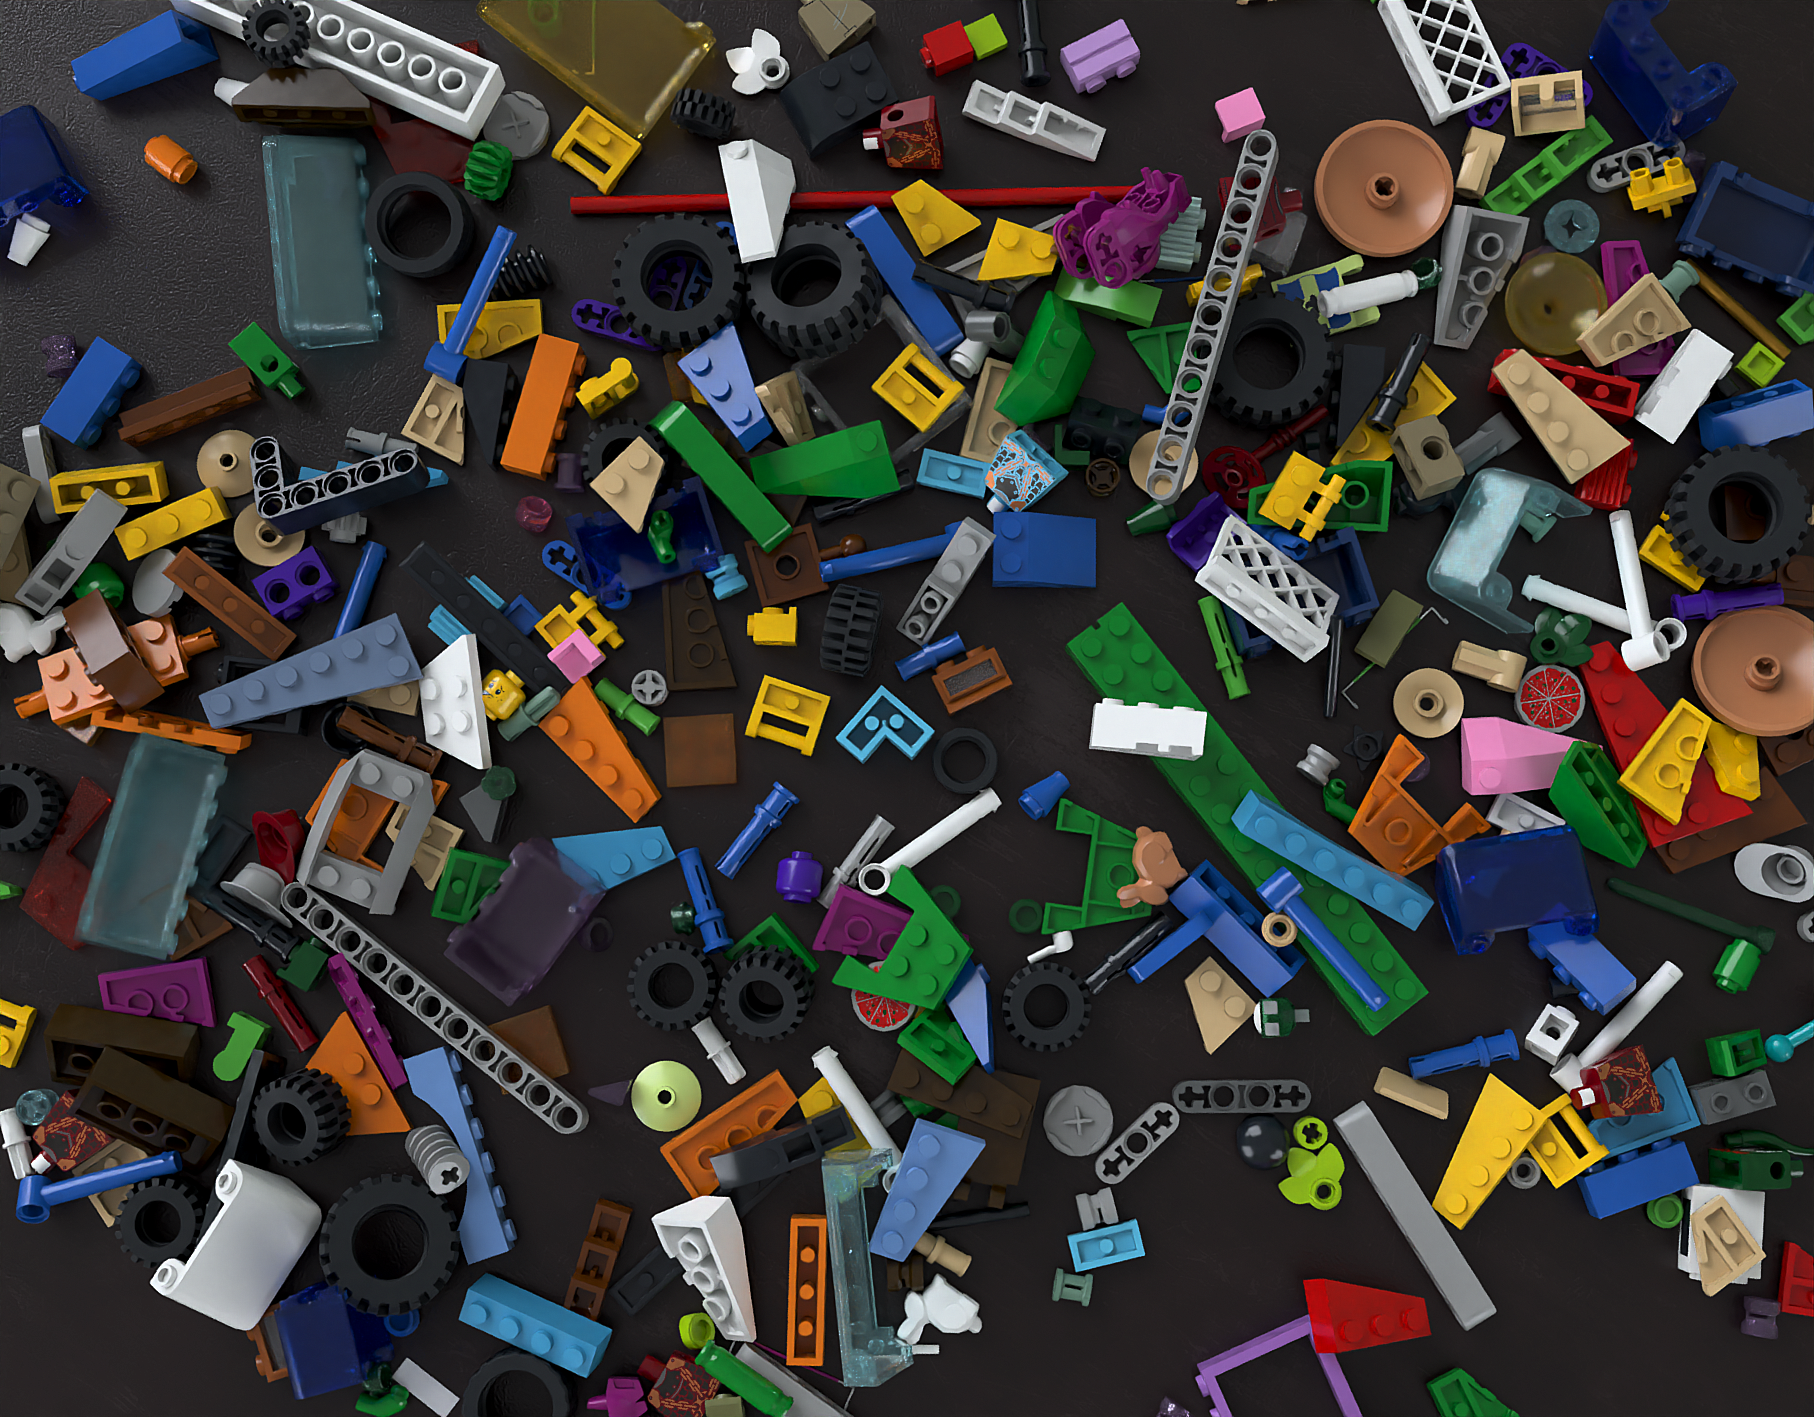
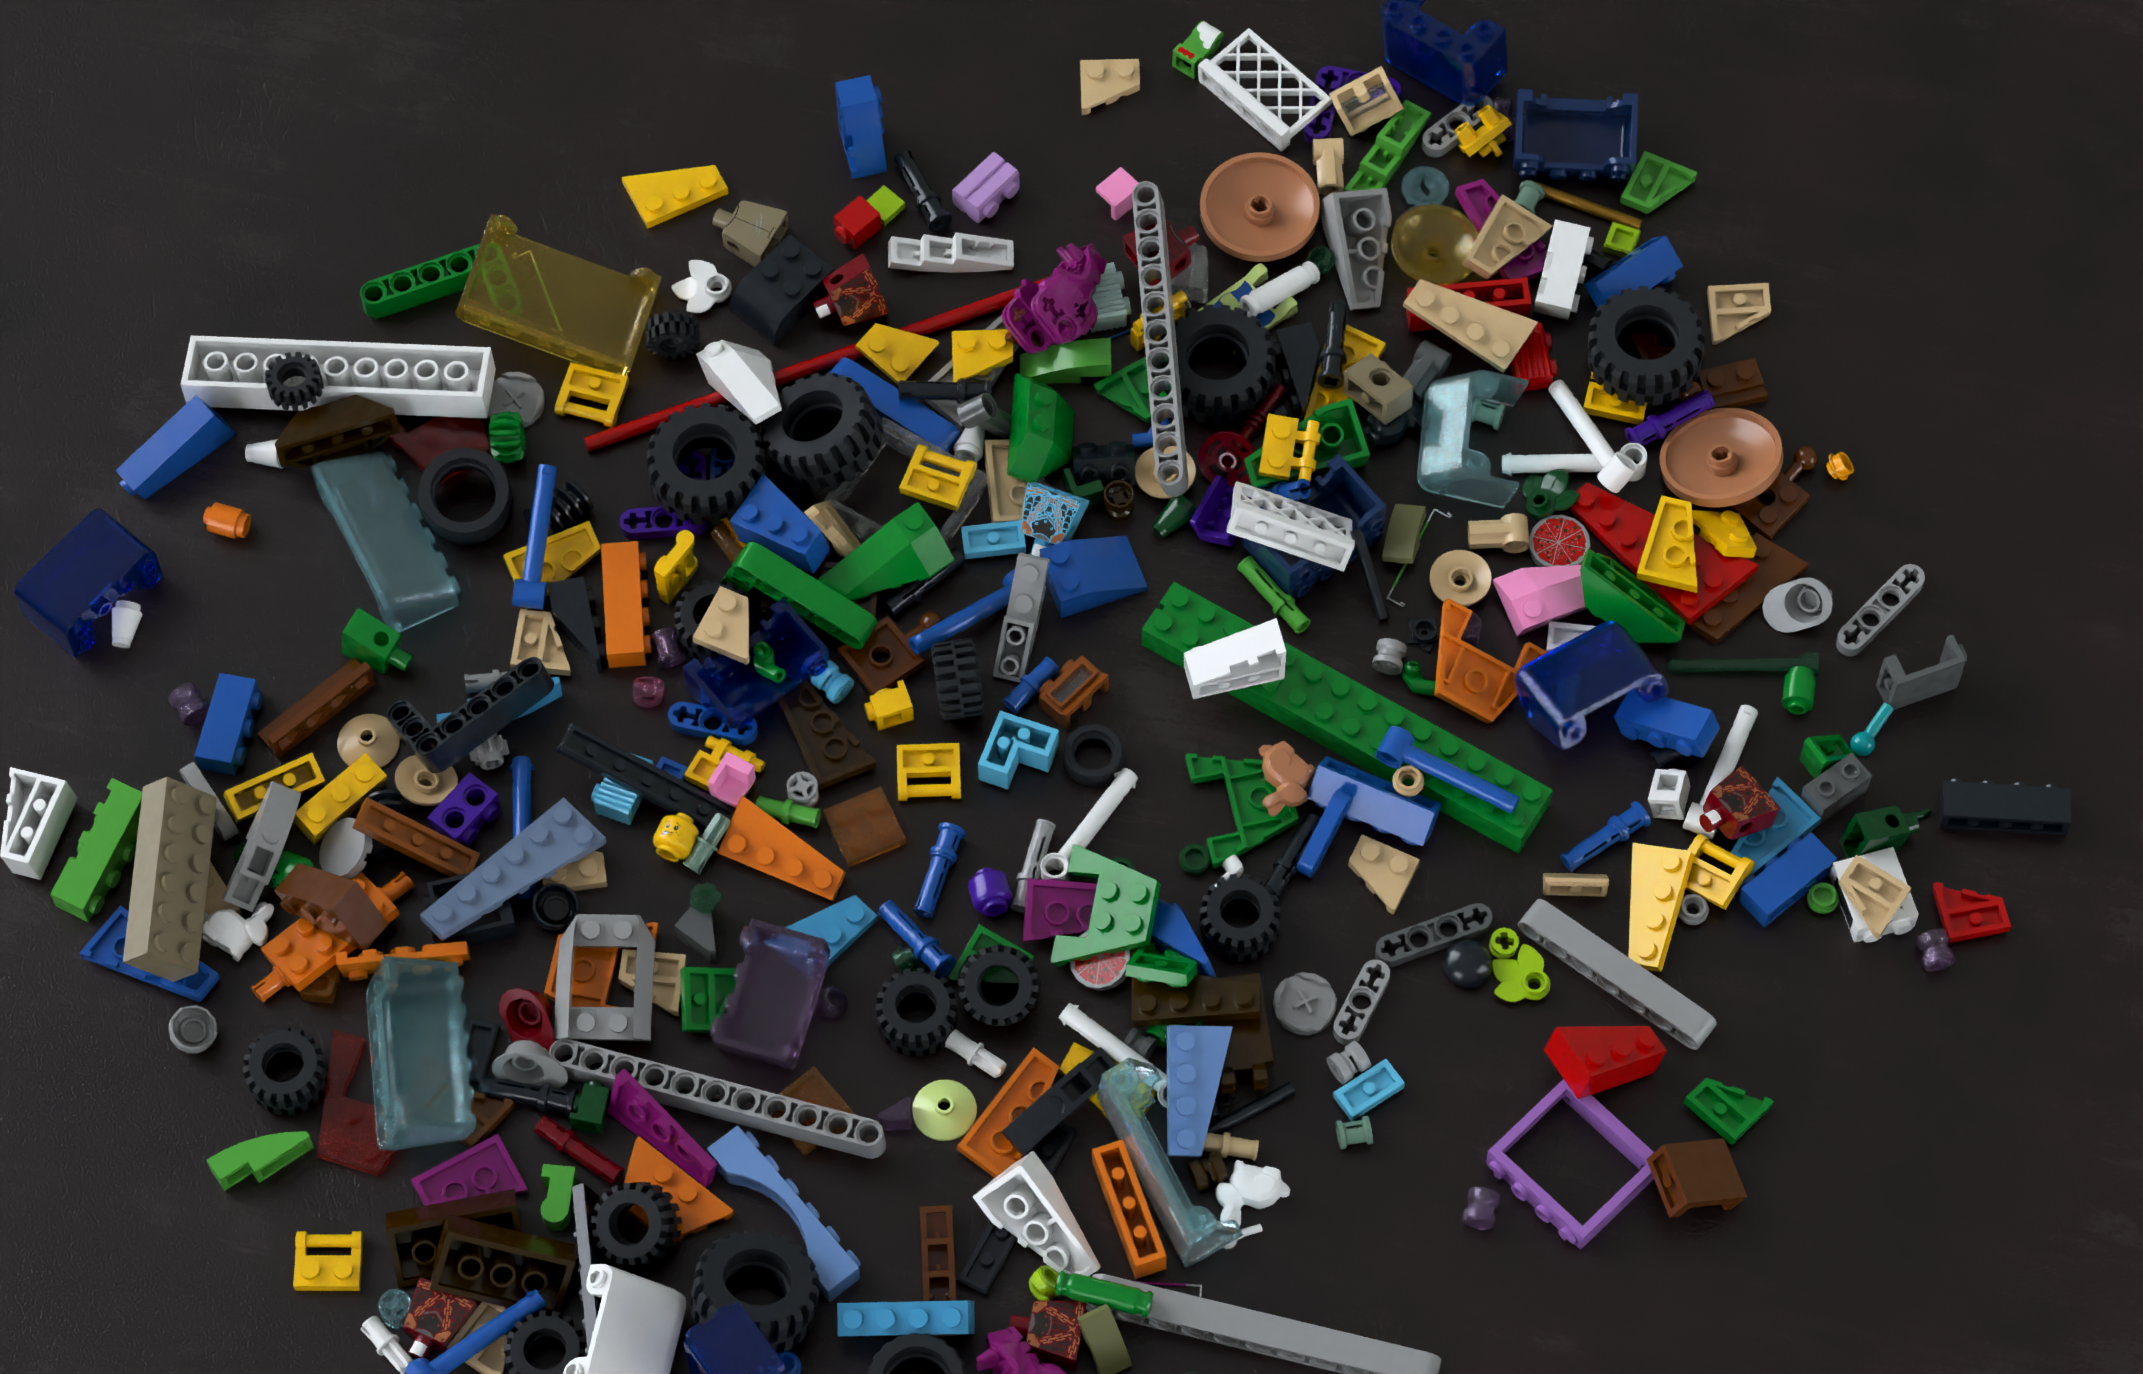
camera: 25 degrees left, 20 degrees down
reddish brown pin [336,706,443,776] -> none
light grey piece [405,1125,470,1195] -> none
white wing [419,634,492,769] -> none
blue cone [1018,771,1071,820] -> none
dark azure arch [1231,789,1435,931] -> none
piece [1254,997,1310,1038] -> none

